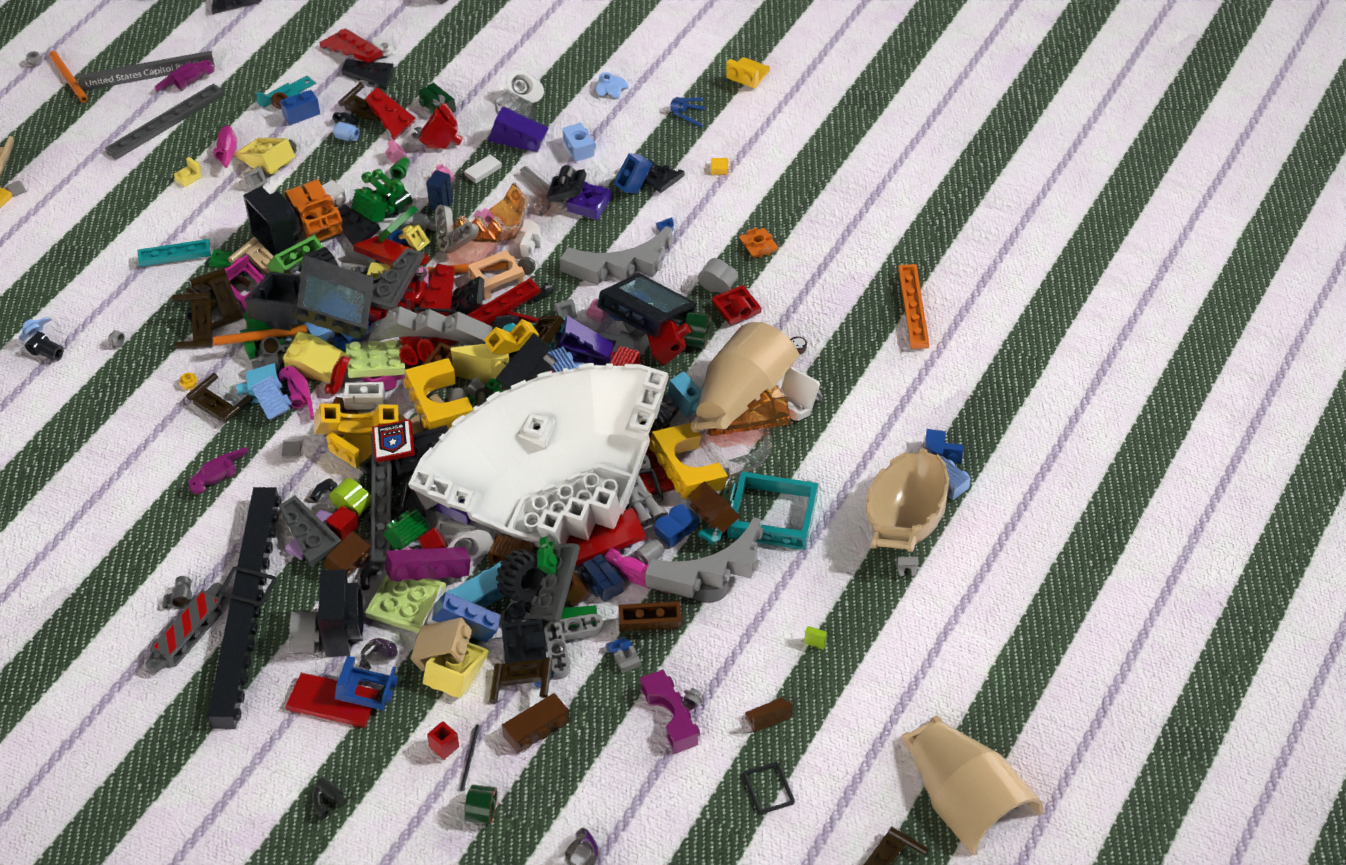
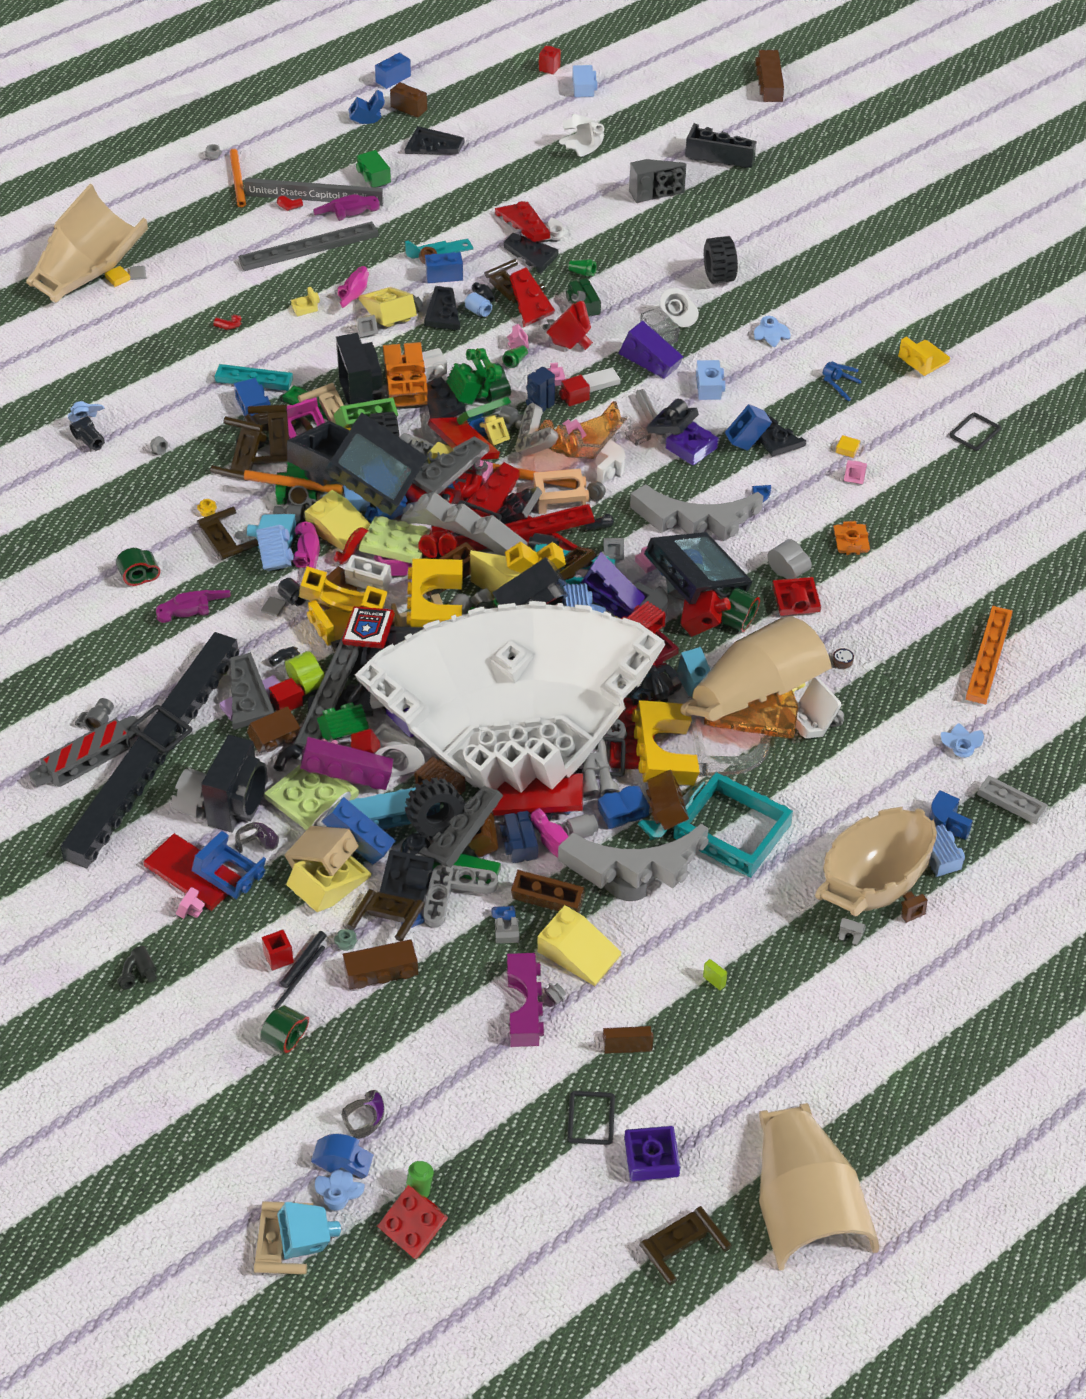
camera: 20 degrees right, 0 degrees up
green plate [537,536,557,575] -> none
none -> dark green piece [116,547,161,586]
none -> bright pink tile [176,887,205,919]
none -> red arm [214,315,242,330]
none -> blue brick [234,378,270,416]
none -> red arm [277,196,303,210]
none -> black brick [277,578,306,606]
none -> black bar [280,931,327,988]
none -> sand green plate [334,929,357,951]
none -> green brick [356,150,391,187]
none -> black wing [424,286,460,330]
none -> light yellow slope [537,905,622,986]
none -> red brick [559,375,590,407]
none -> green cone [568,259,596,277]
none -> dark purple brick [624,1126,680,1181]
none -> black tyre [703,236,738,284]
none -> bright pink tile [844,460,867,484]
none -> reddish brown tile [901,891,928,923]
none -> light blue plate [941,723,984,758]
none -> black piece [949,412,1001,451]
none -> light grey plate [977,775,1048,825]

